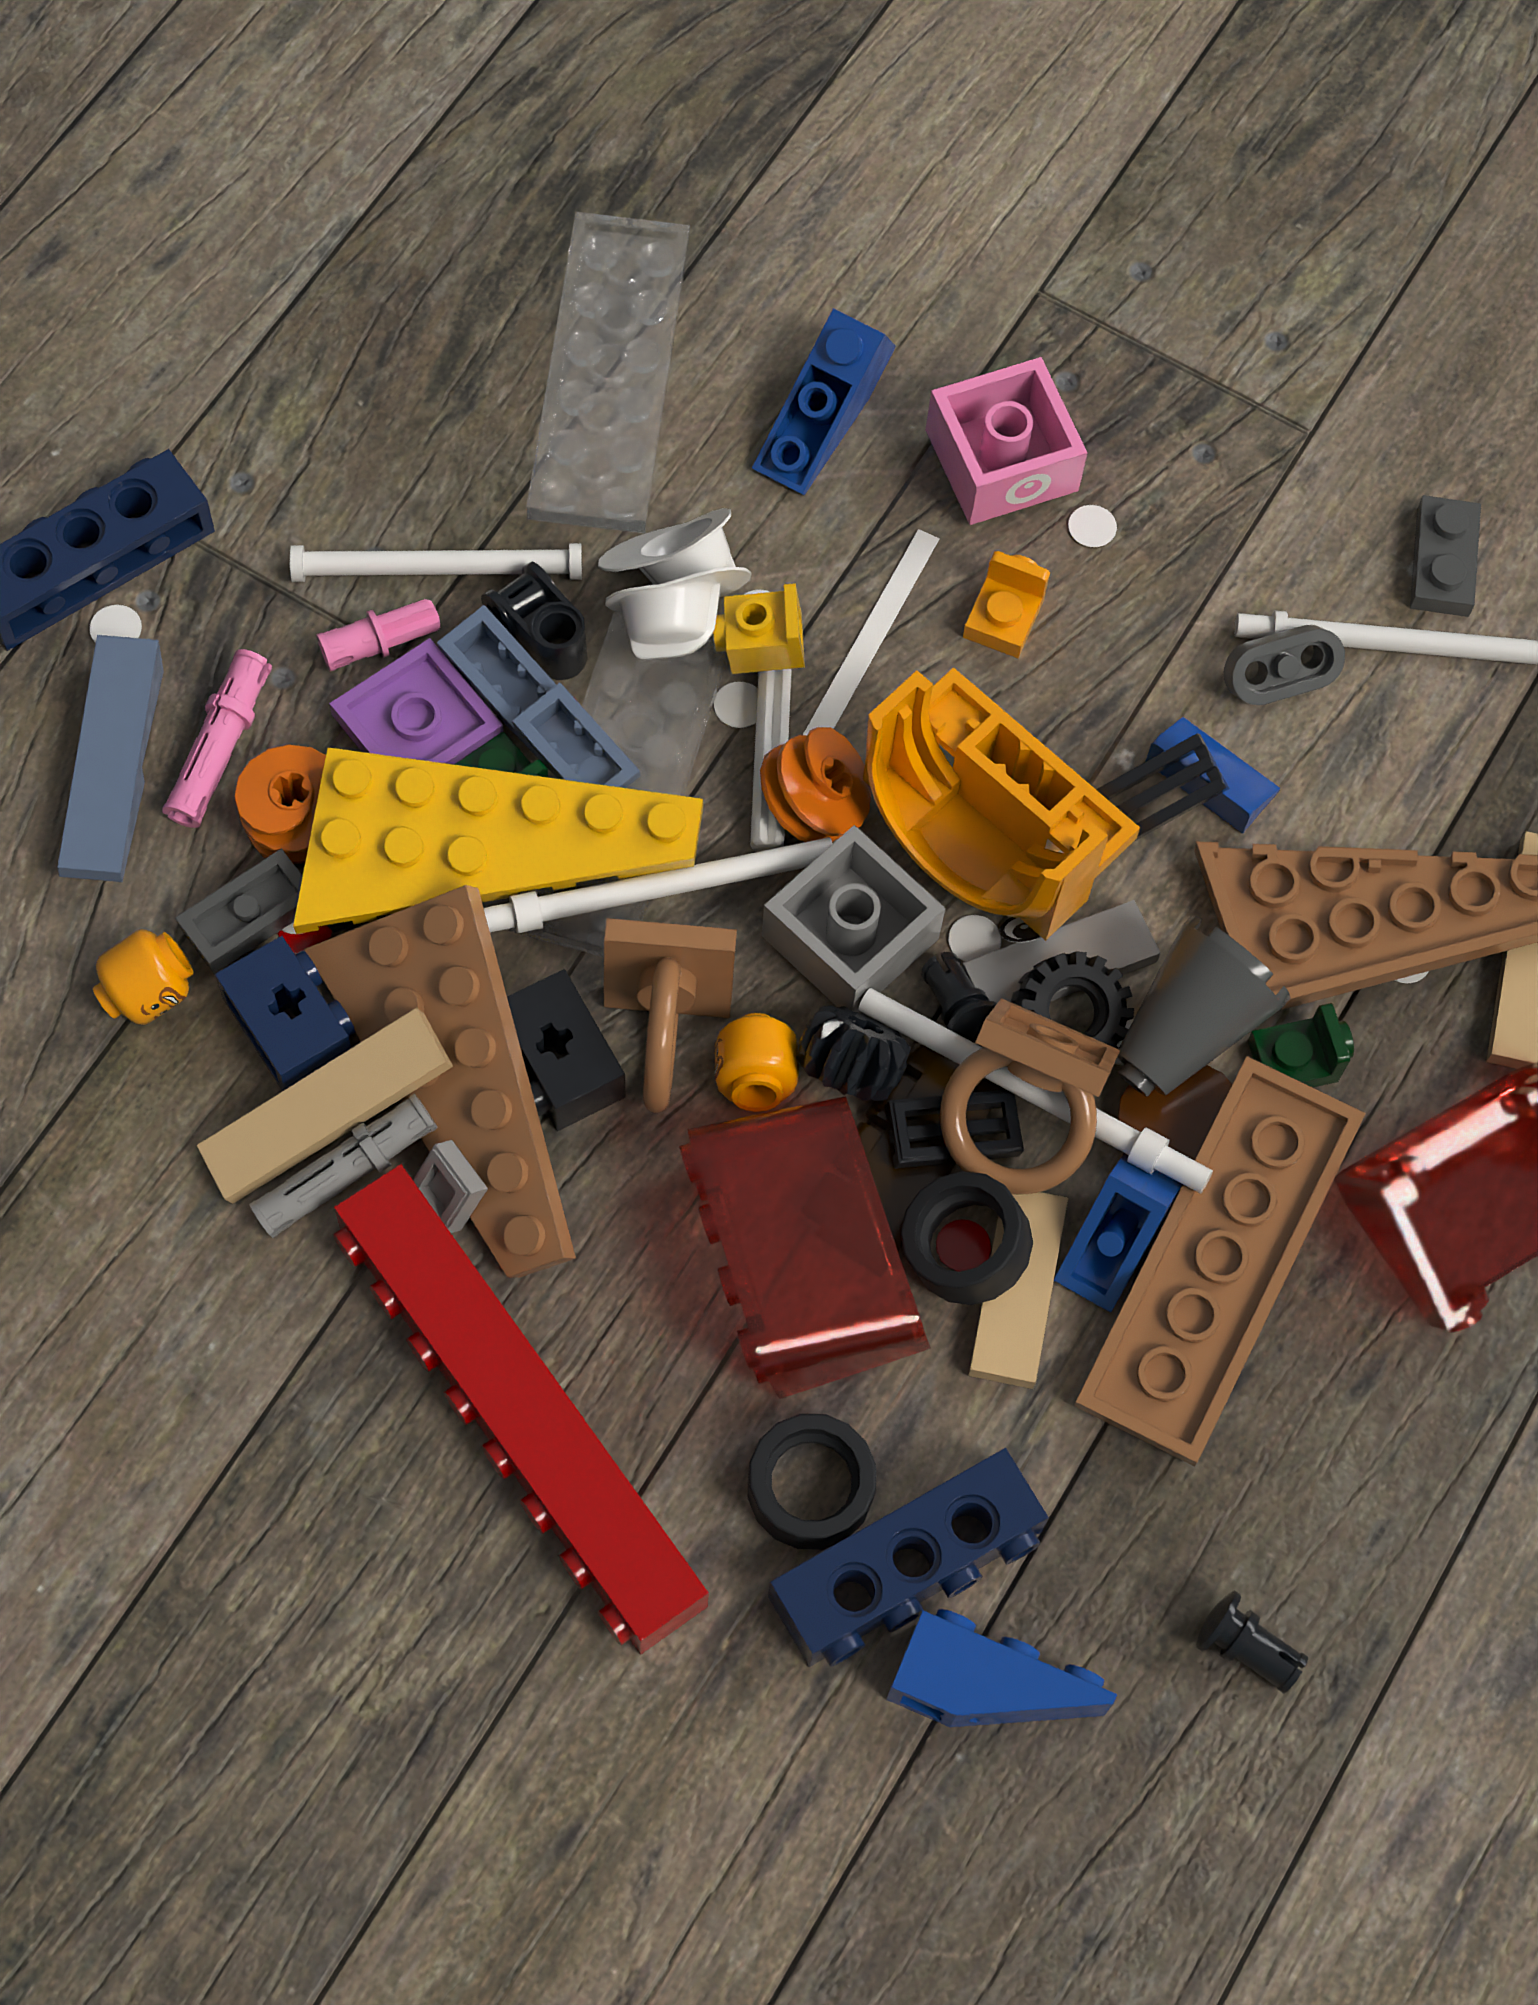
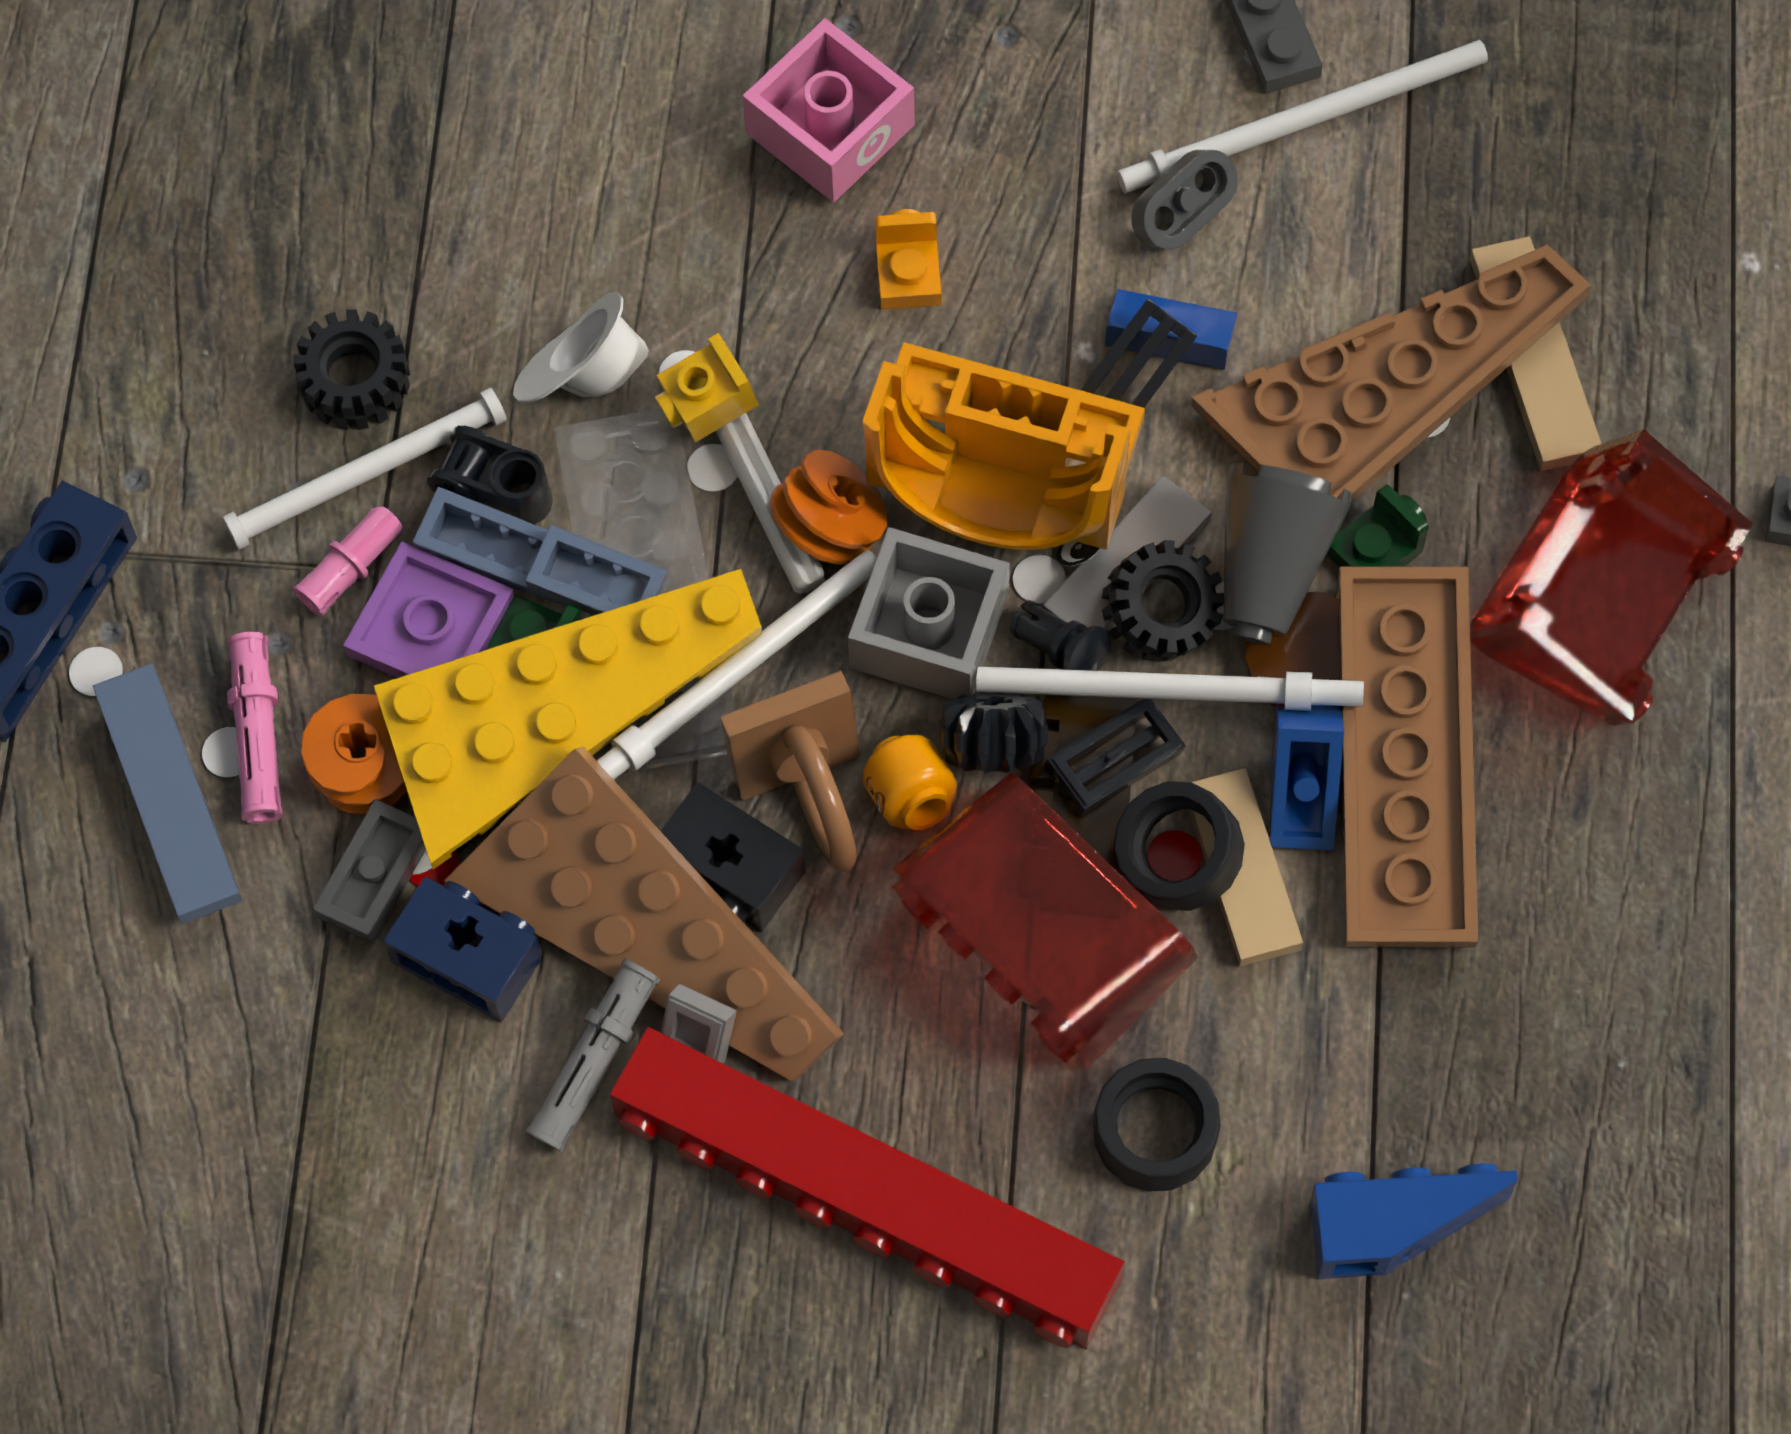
camera: 20 degrees left, 0 degrees up
light orange head [93,929,193,1025] -> none
tan tile [197,1008,453,1204] -> none
clear plate [526,212,690,533] -> none
white piece [605,567,752,660] -> none
blue slope [752,308,896,496] -> none
dark blue brick [768,1447,1049,1667] -> none
white sticker [803,529,940,736] -> none
medium nougat tile [940,998,1120,1195] -> none
white sticker [1068,505,1117,547] -> none
black pin [1196,1590,1308,1694] -> none
none -> white sticker [202,727,239,777]
none -> black tyre [293,309,410,430]

